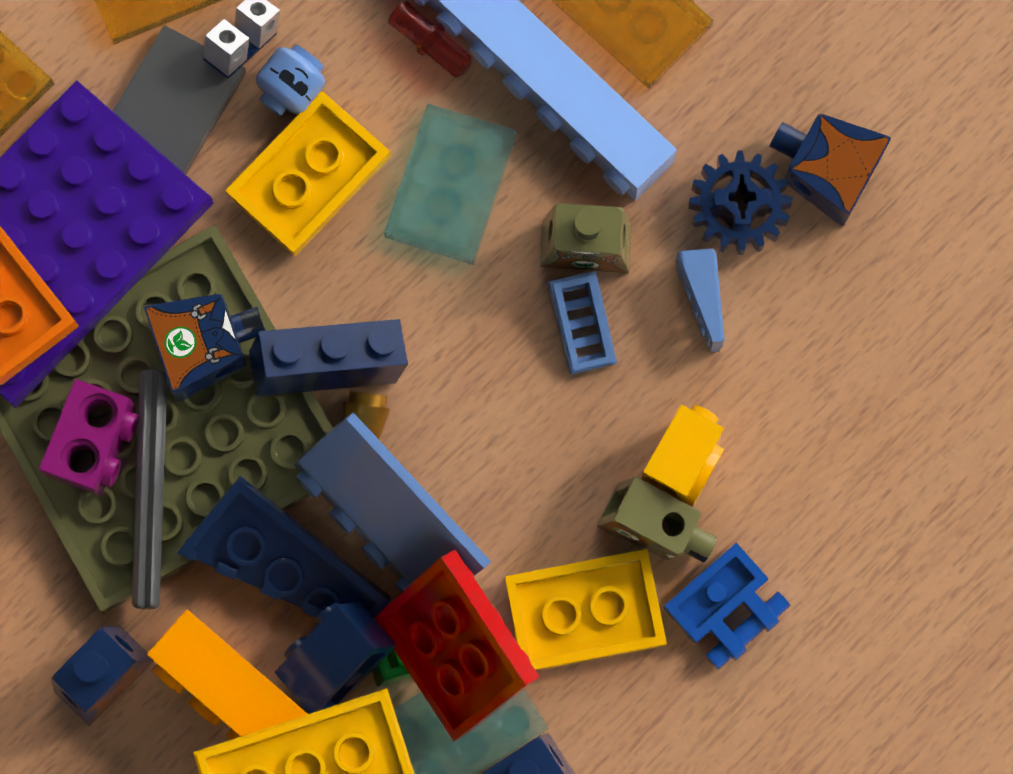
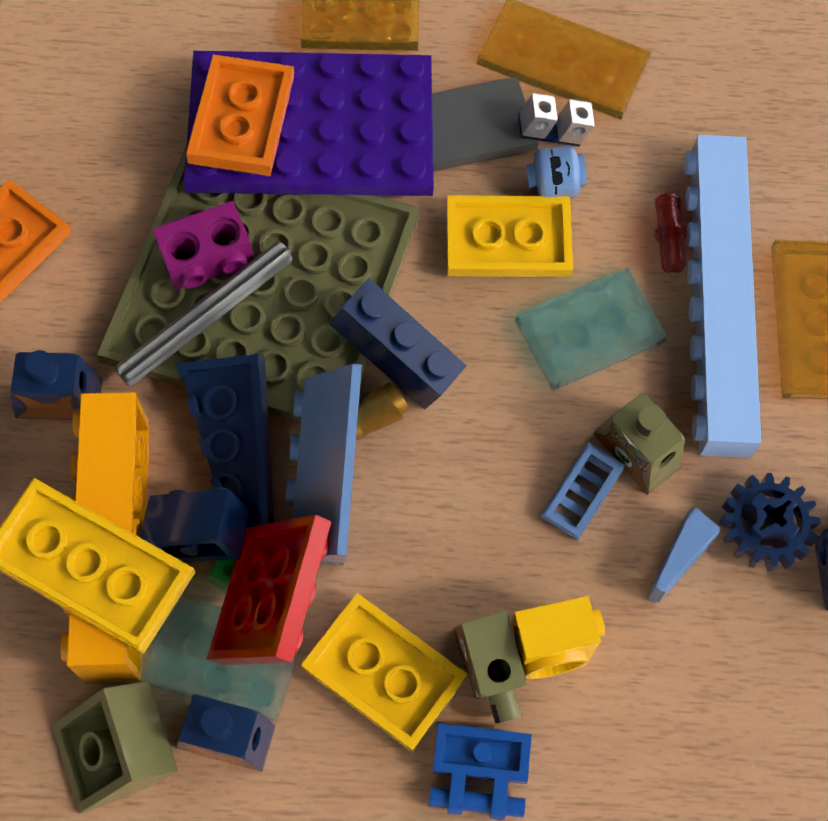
camera: 45 degrees right, 10 degrees down
torso [144,294,266,402] -> none

